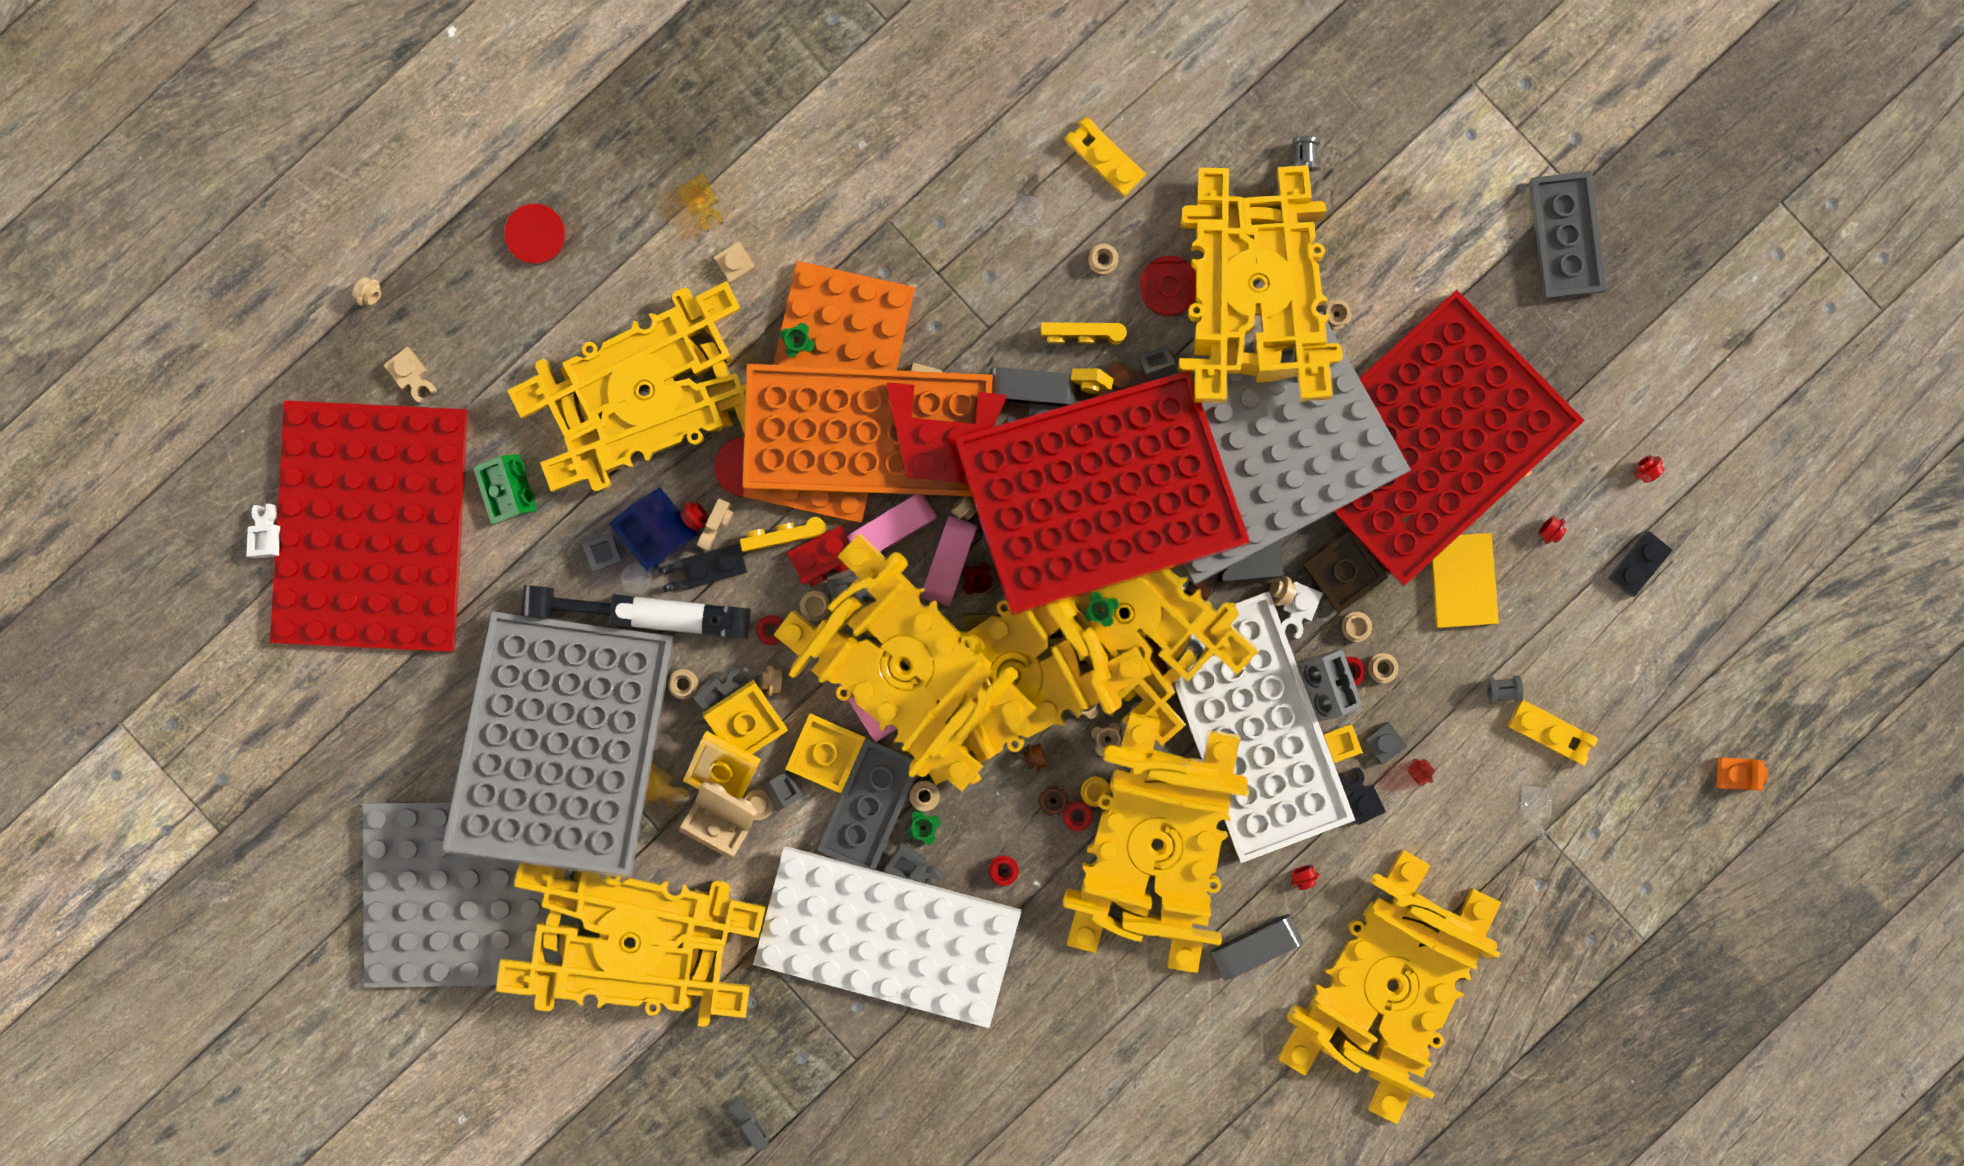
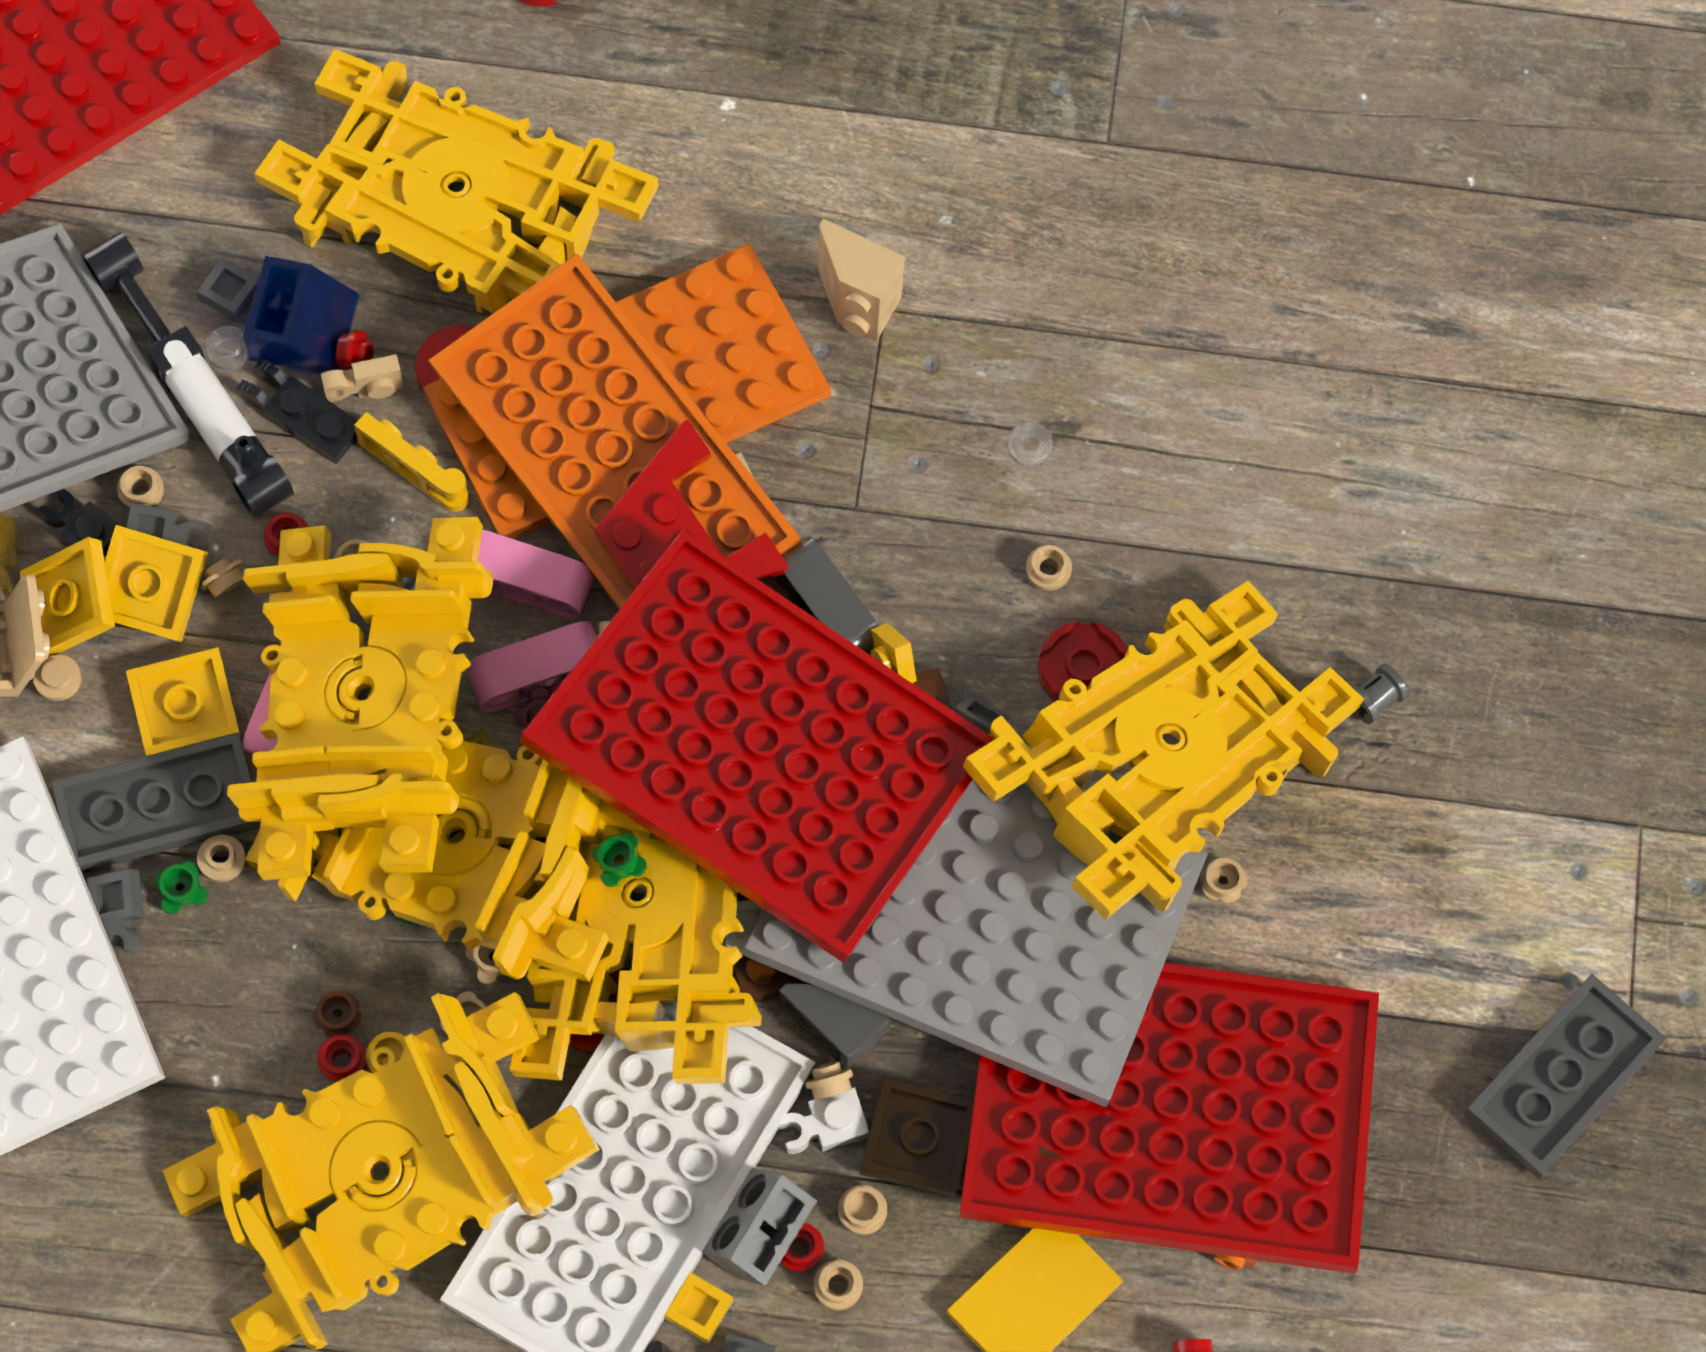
camera: 50 degrees right, 20 degrees down
green bracket [473,454,537,525] -> none
clear yellow plate [677,173,724,232] -> none
tan plate [714,241,756,284] -> none
dark grey plate [762,771,803,812] -> none
green plate [780,323,815,358] -> none
red bracket [787,525,850,588] -> none
red plate [988,855,1019,886] -> none
reddish brown plate [1023,743,1048,772] -> none
yellow plate [1040,322,1127,345] -> none
yellow plate [1064,116,1146,198] -> none
none -> black plate [39,489,121,558]
none -> tan slope [817,218,905,341]

